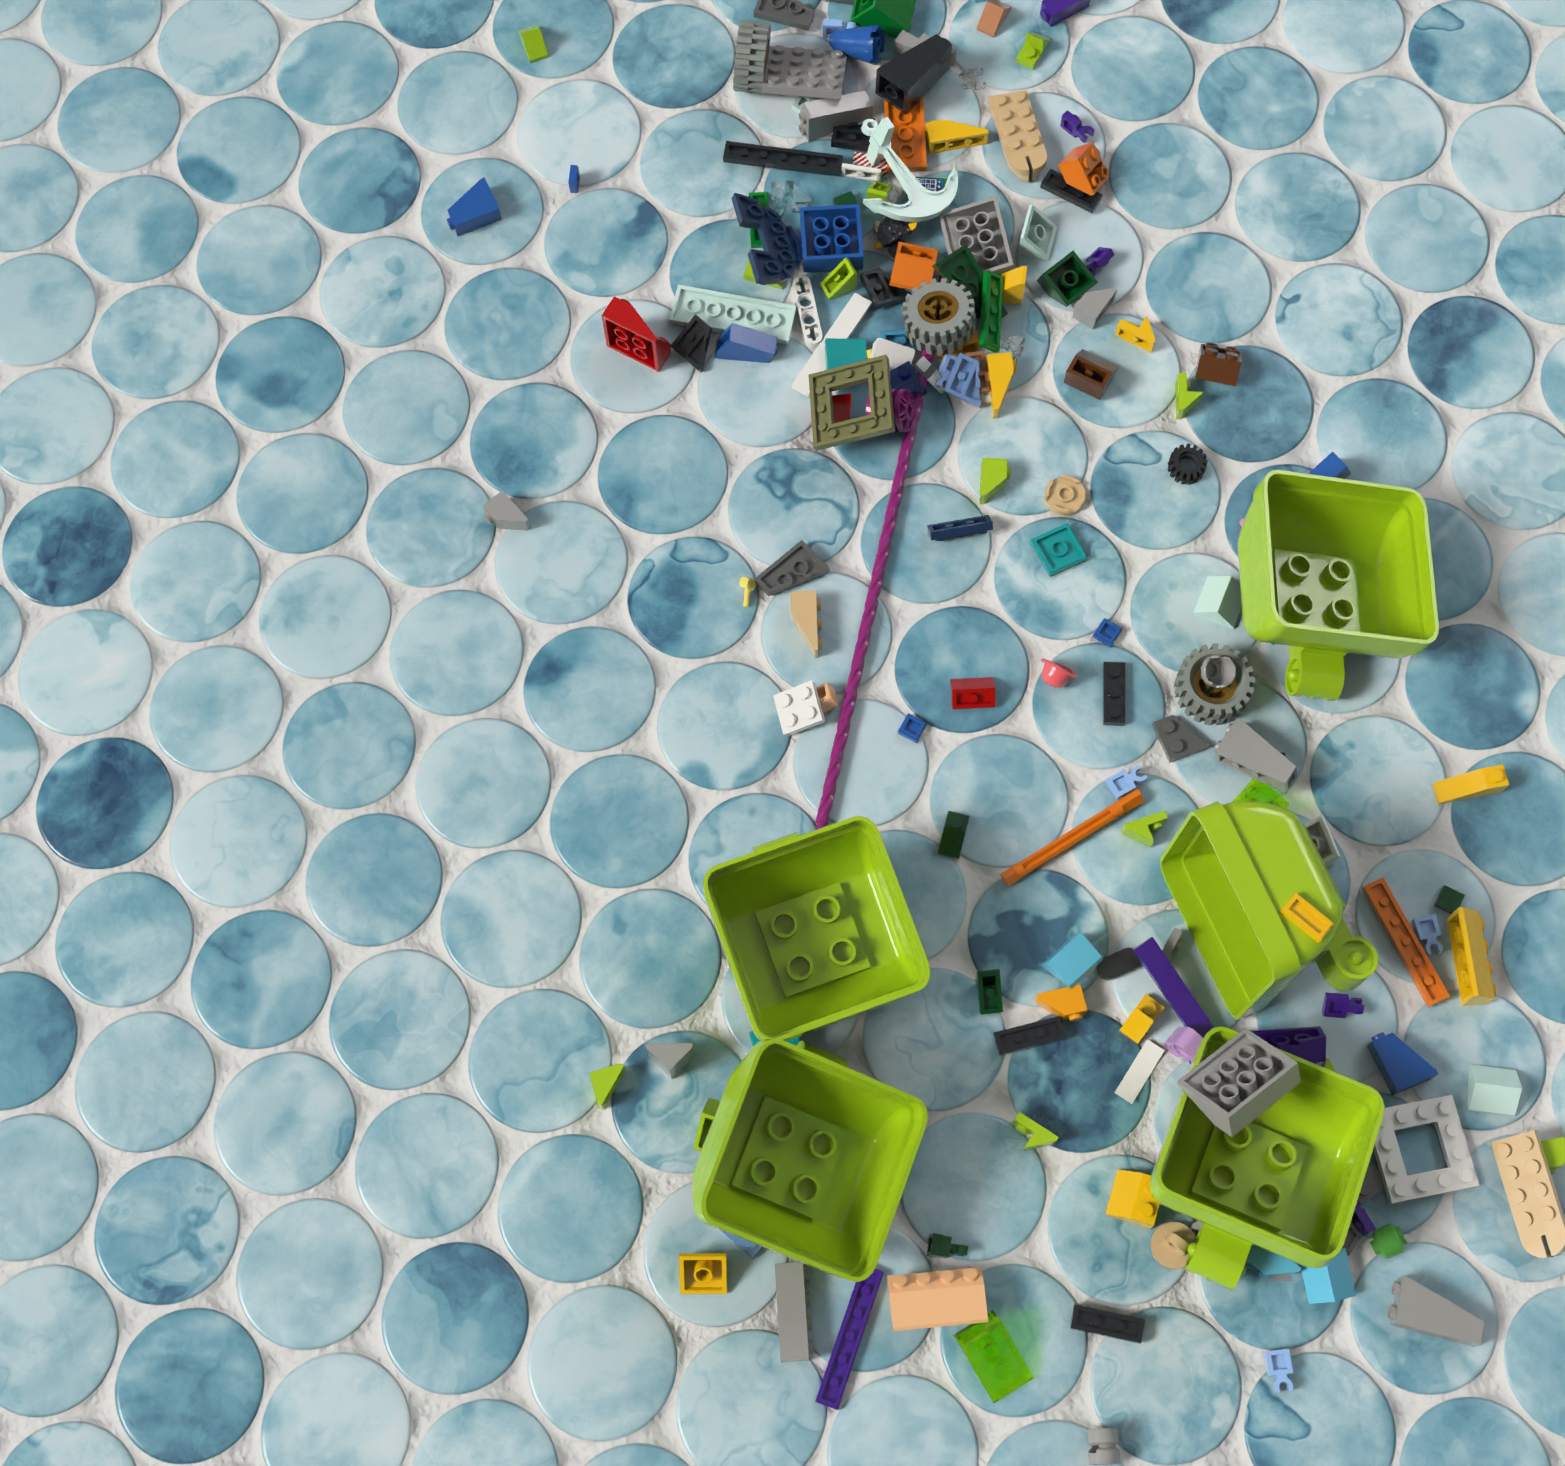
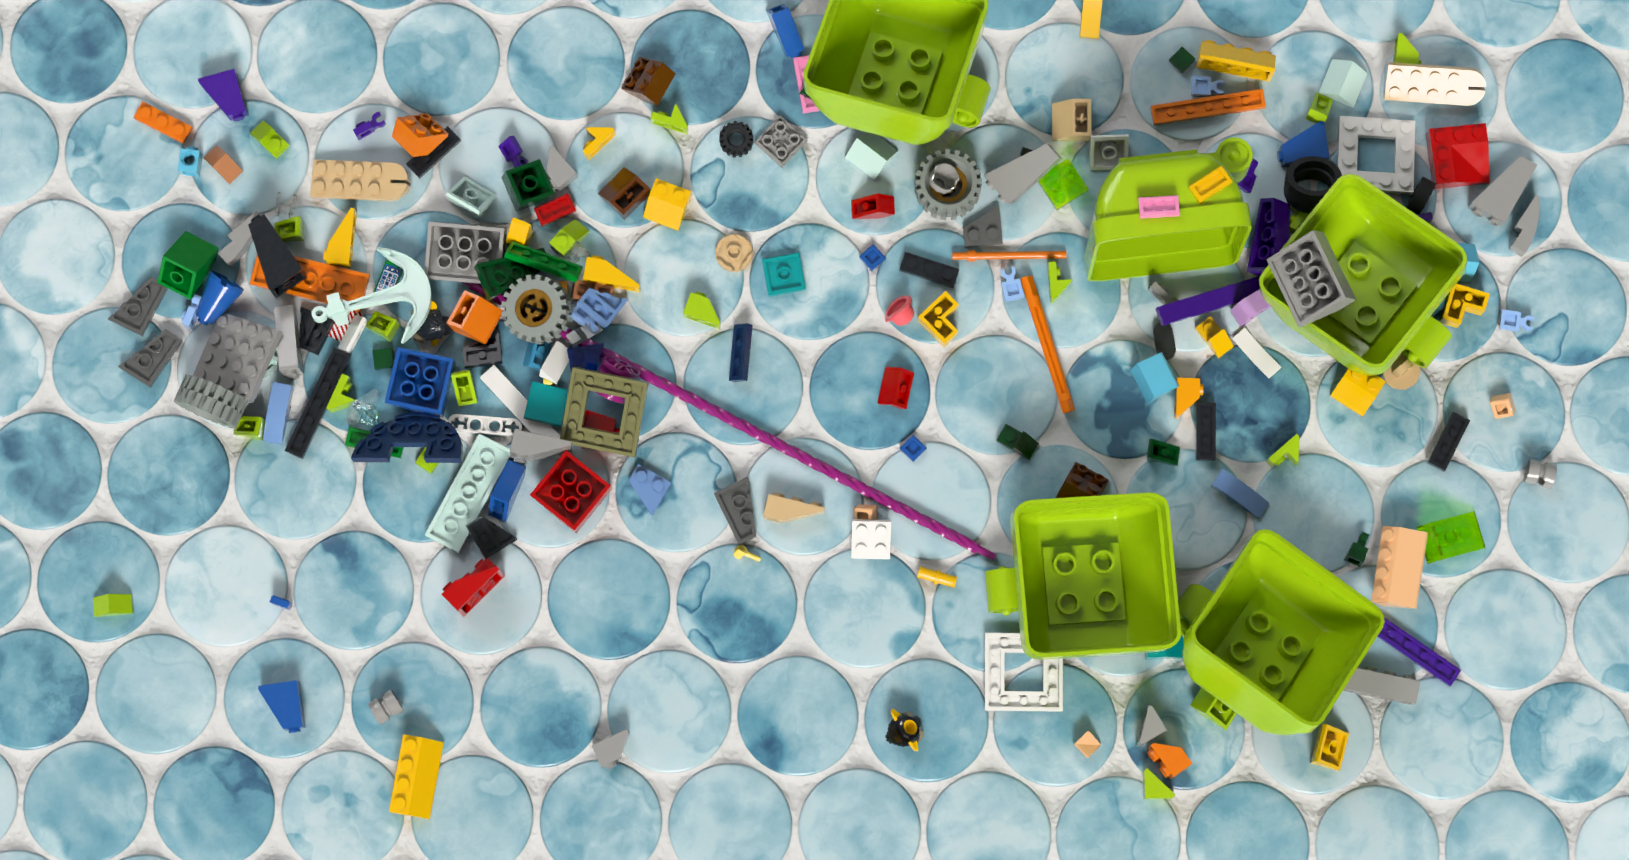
camera: 75 degrees left, 10 degrees up
bright green head [1370,1224,1408,1259] -> none
none -> lime slope [233,416,265,441]
none -> medium blue slope [263,382,294,445]
none -> lime slope [274,216,304,242]
none -> lime slope [326,374,357,413]
none -> light grey wheel [368,689,404,725]
none -> yellow slope [389,734,444,819]
none -> light grey slope [510,429,572,464]
none -> red slope [530,450,612,534]
none -> red plate [533,193,576,226]
none -> lime slope [549,219,590,259]
none -> medium blue wing [629,464,672,515]
none -> yellow slope [643,178,692,231]
none -> light grey tile [754,115,808,168]
none -> red slope [851,193,895,219]
none -> black hair [885,709,924,751]
none -> yellow pin [917,566,957,588]
none -> yellow brick [918,291,959,348]
none -> orange bar [952,250,1066,262]
none -> white plate [985,633,1063,712]
none -> tan slope [1052,99,1092,141]
none -> reddish brown slope [1056,462,1109,498]
none -> light nougat slope [1074,731,1101,758]
none -> bright pink plate [1138,195,1180,219]
none -> orange slope [1147,743,1193,779]
none -> medium blue slope [1211,469,1269,519]
none -> black tyre [1284,156,1342,214]
none -> lime slope [1306,92,1334,124]
none -> black tyre [1406,177,1436,214]
none -> red slope [1425,123,1490,189]
none -> yellow brick [1439,284,1490,328]
none -> light nougat slope [1490,393,1516,419]
none -> light grey slope [1509,195,1540,257]

